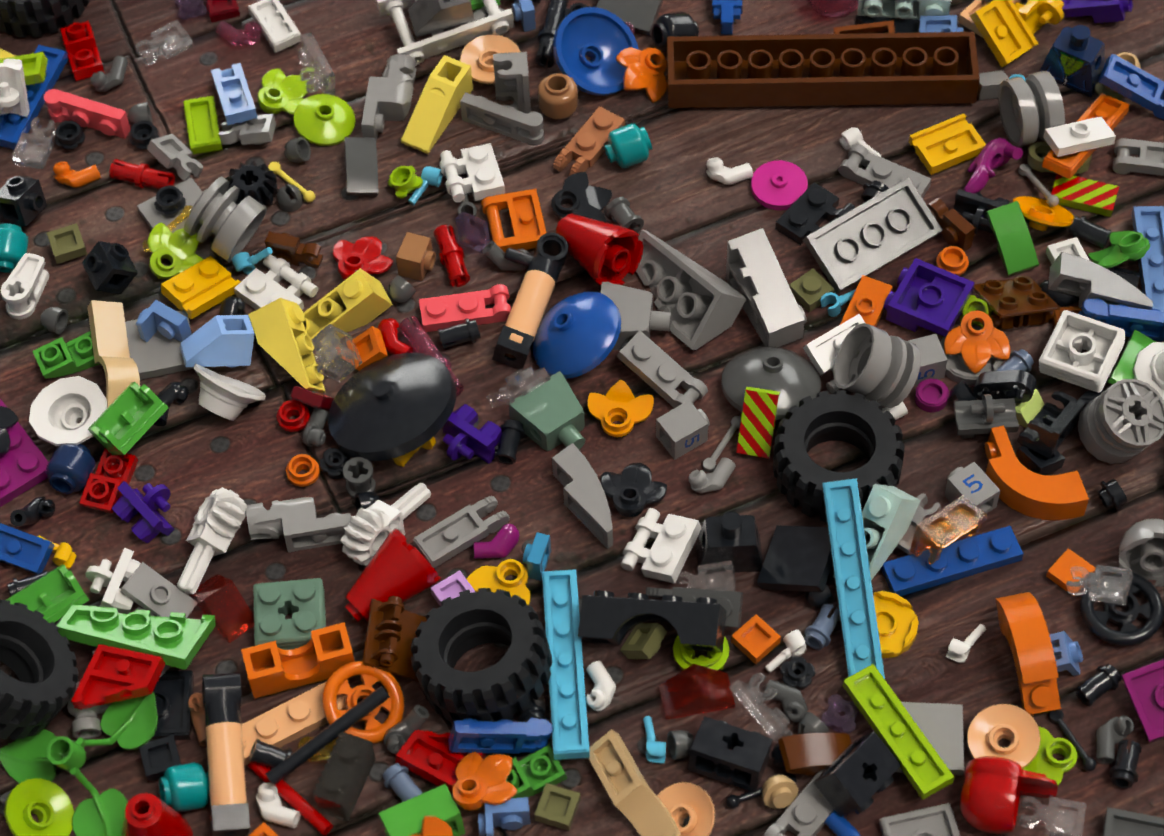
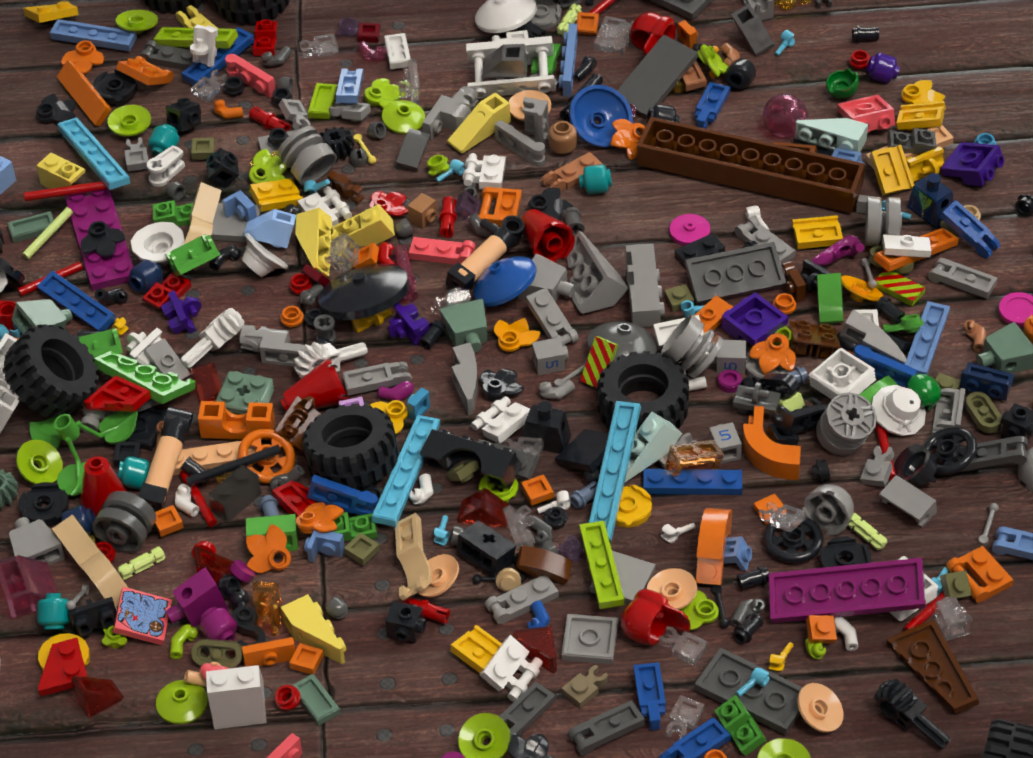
camera: 20 degrees right, 10 degrees down
black pin [438,318,481,349] -> none
white arm [706,157,753,185] -> none
black brick [813,731,901,817] -> none

